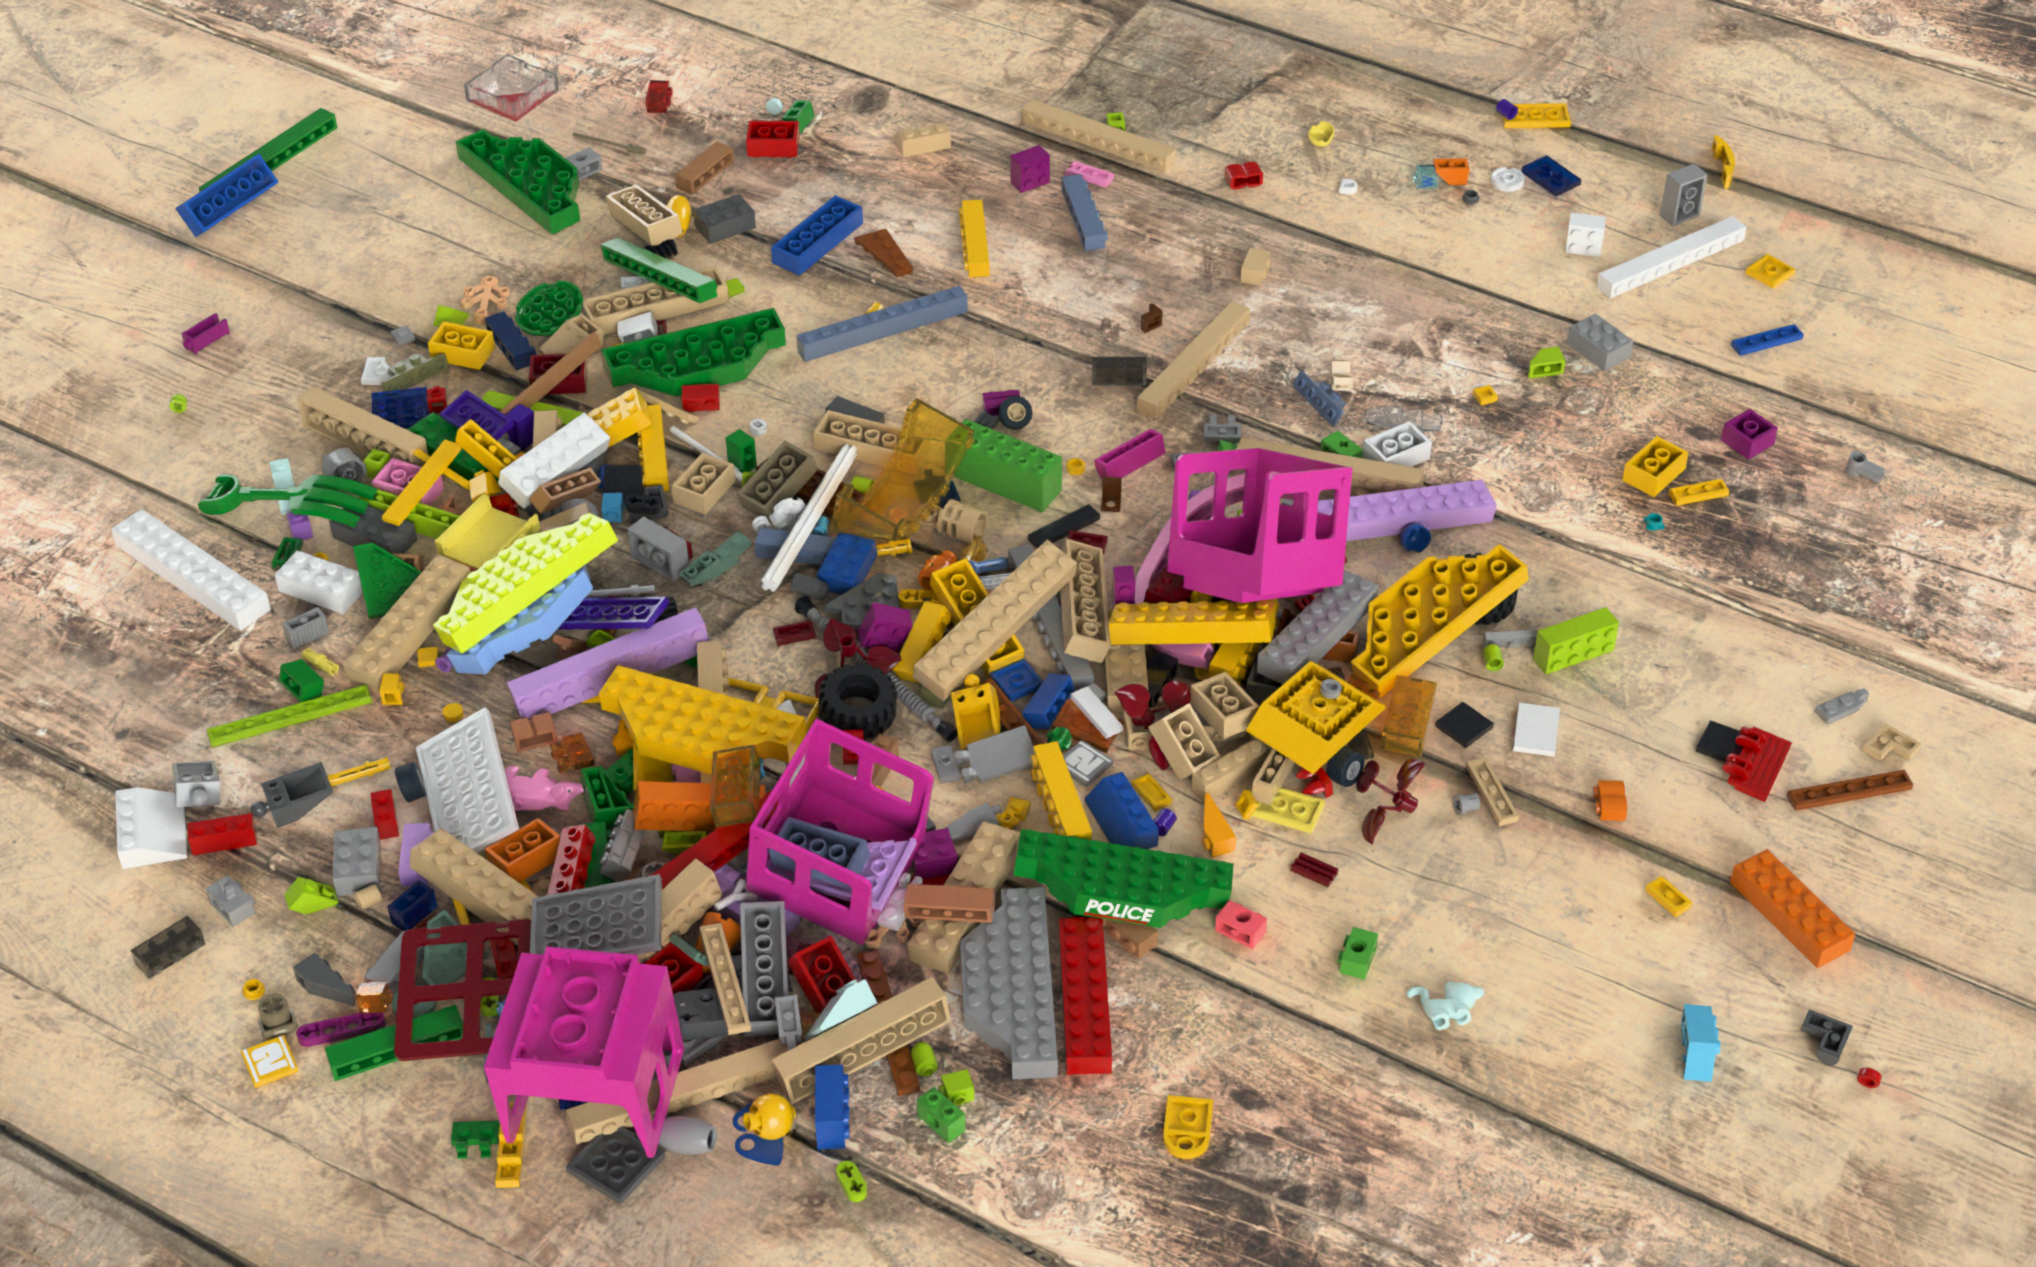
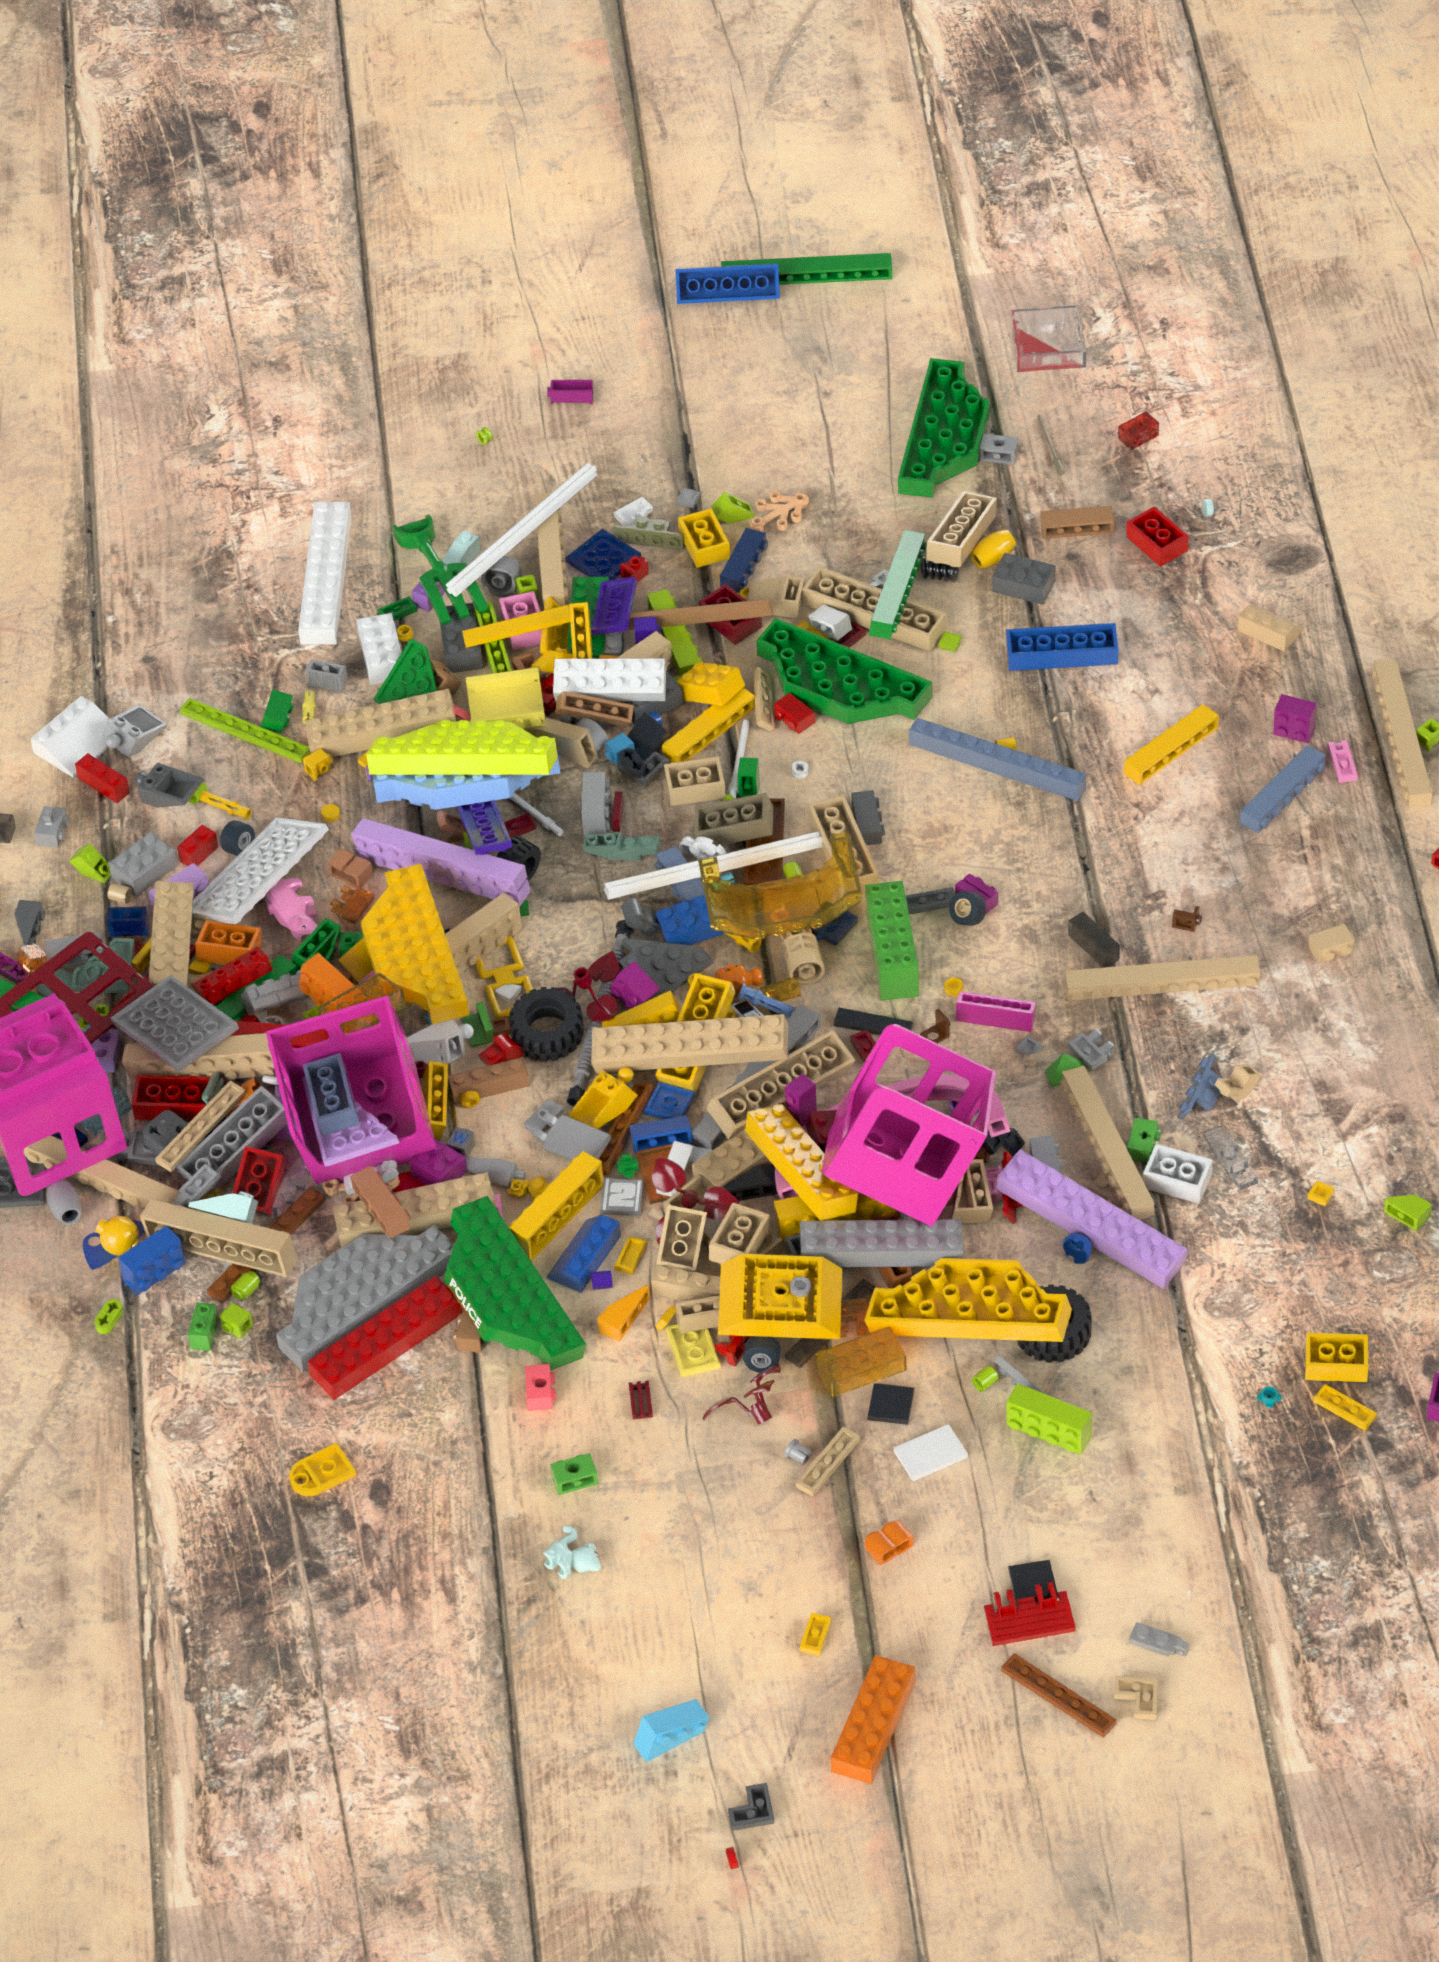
camera: 55 degrees right, 5 degrees up
green brick [515,280,583,336] -> none
dark red tile [773,620,816,646] -> none
green hinge [782,100,815,134] -> none
dark orange wing [854,229,913,277] -> none
none -> white axle [446,463,598,597]

